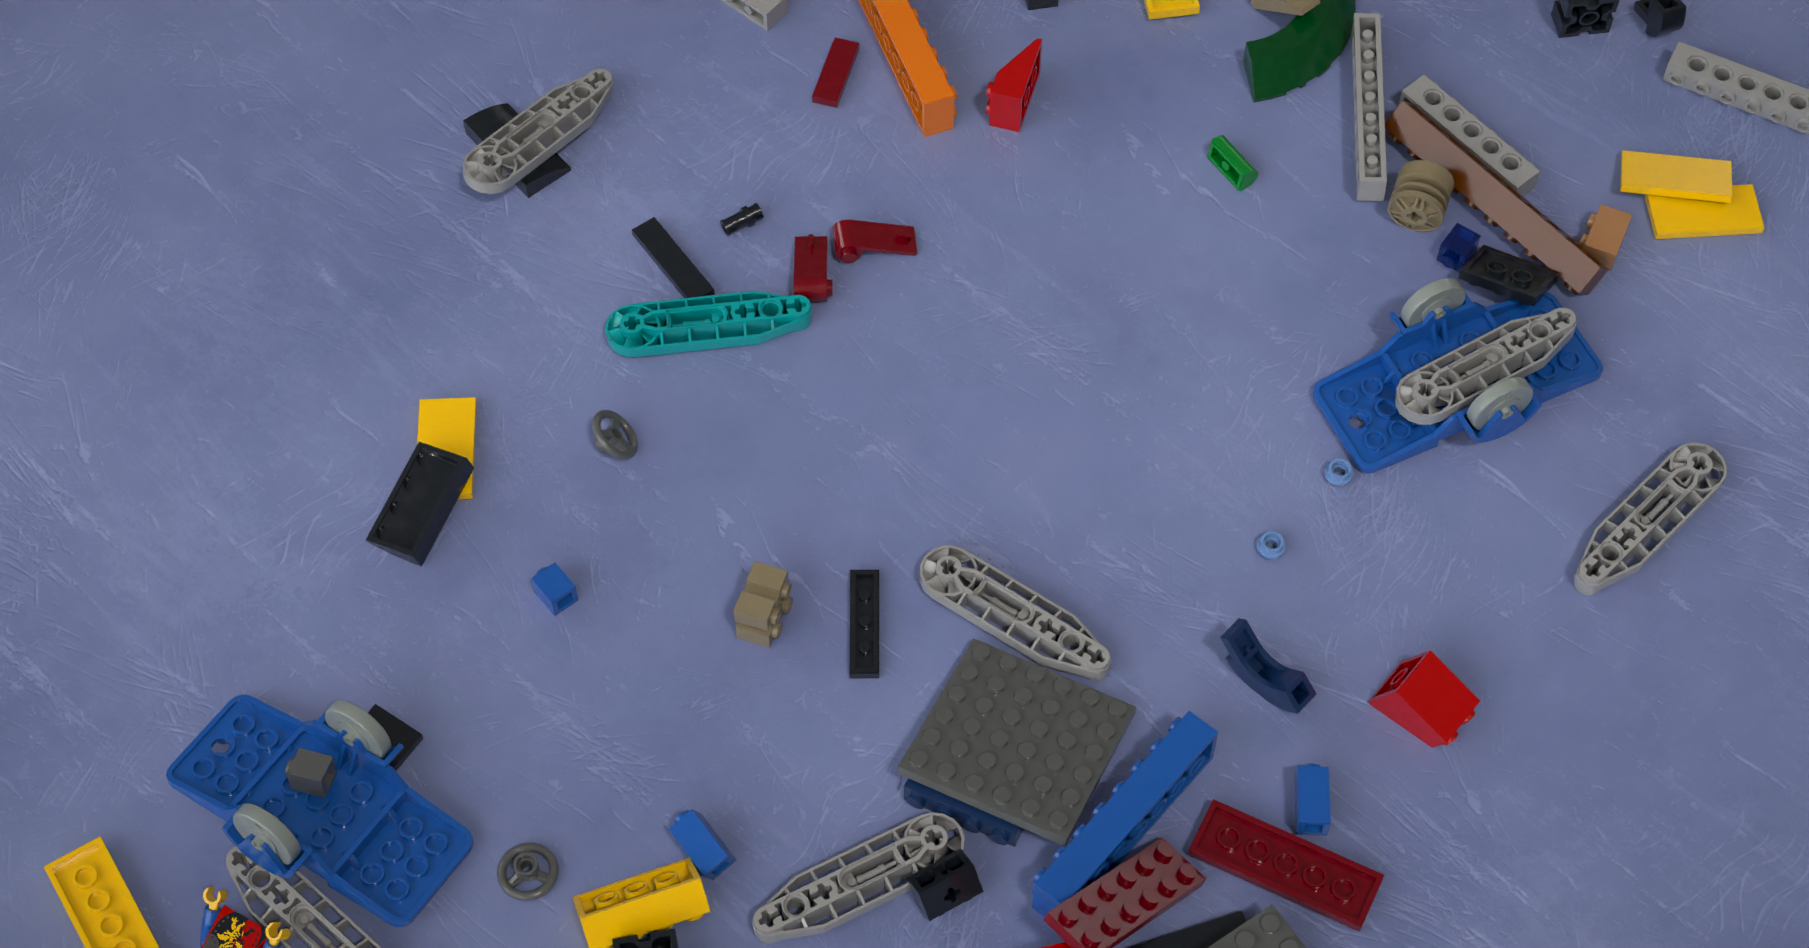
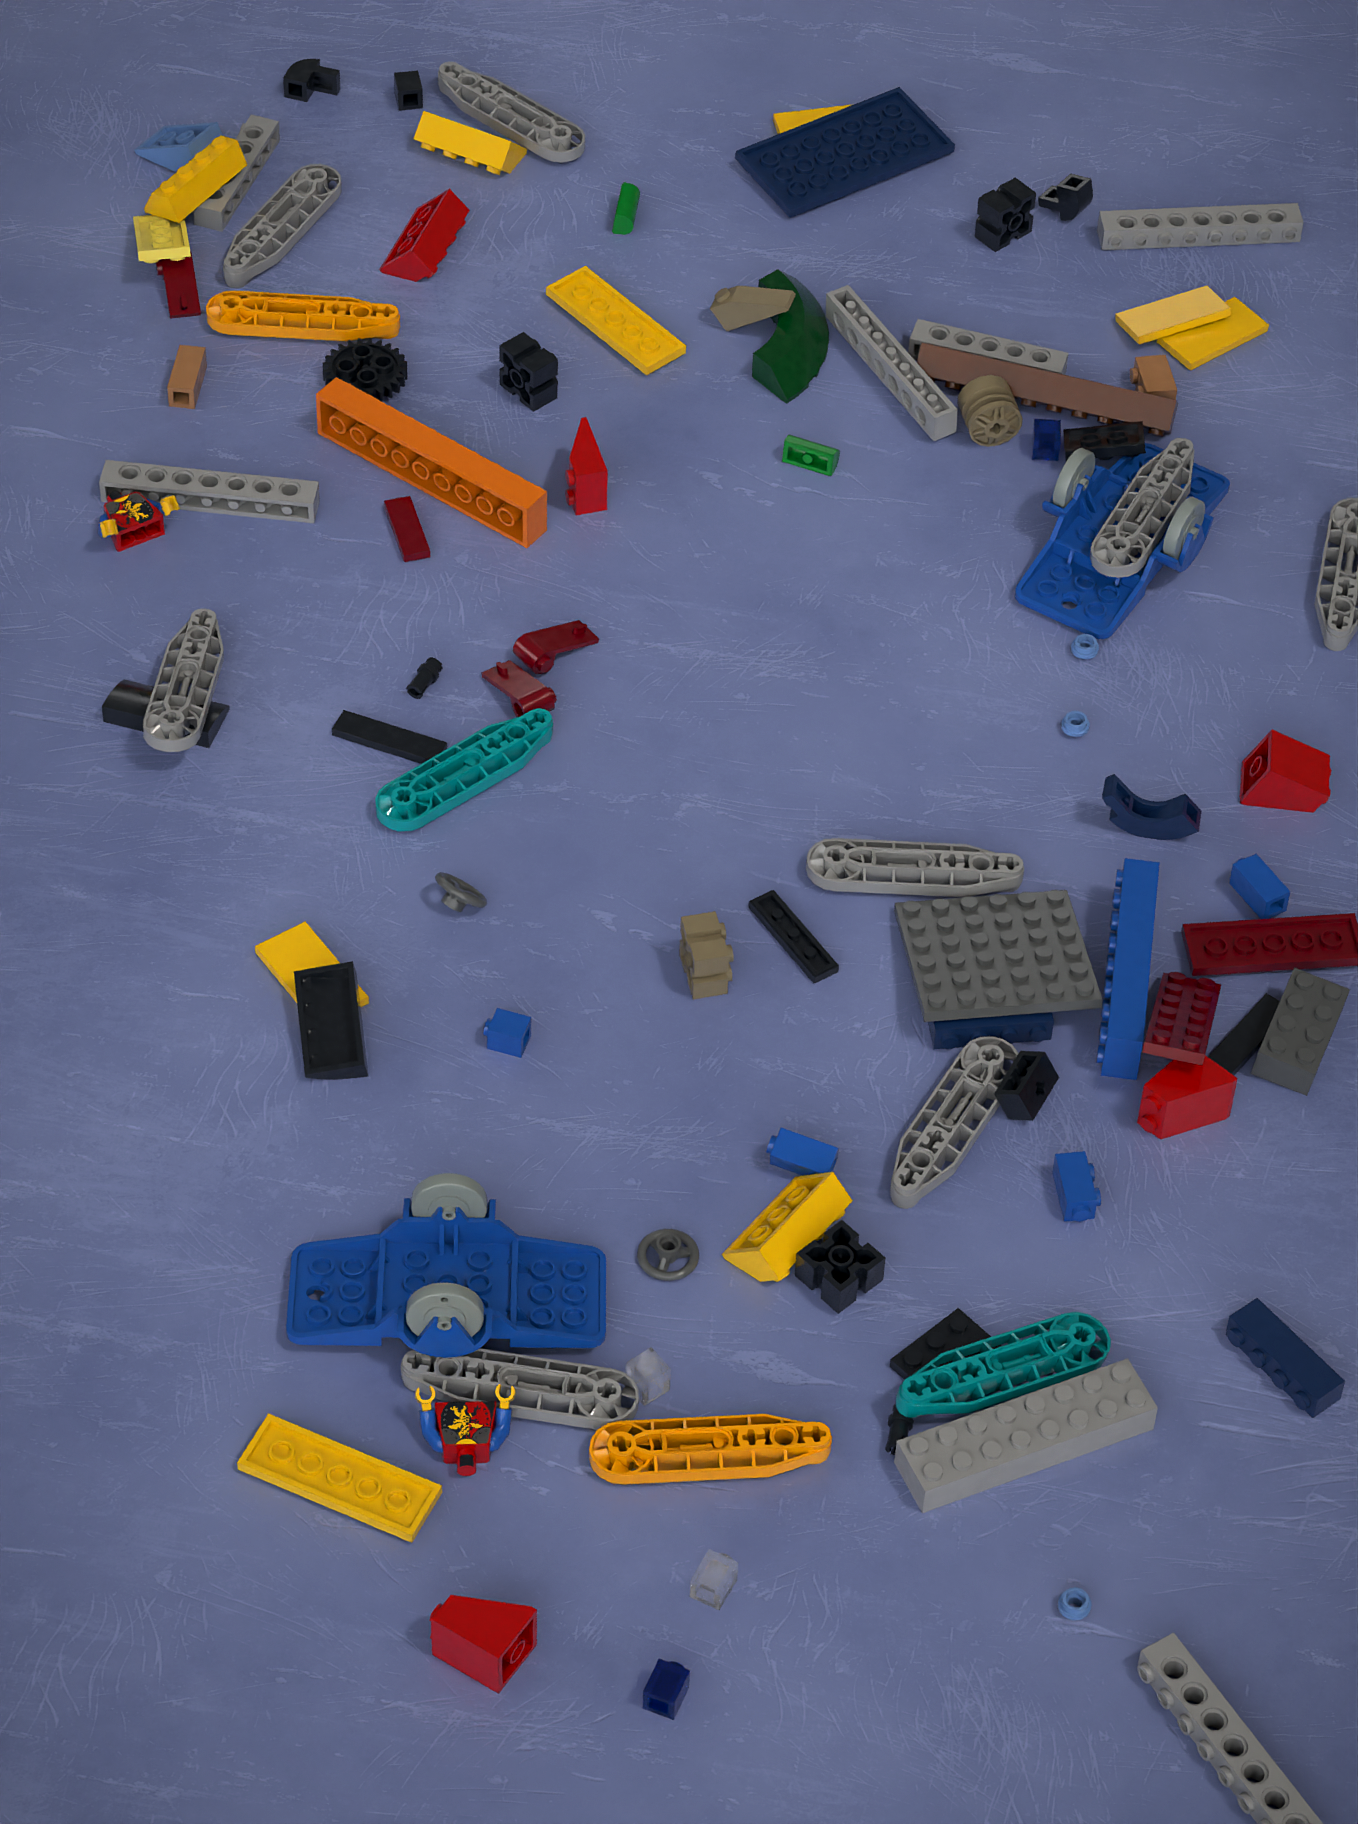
camera: 35 degrees left, 10 degrees down
dark grey brick [285,748,337,798] -> none

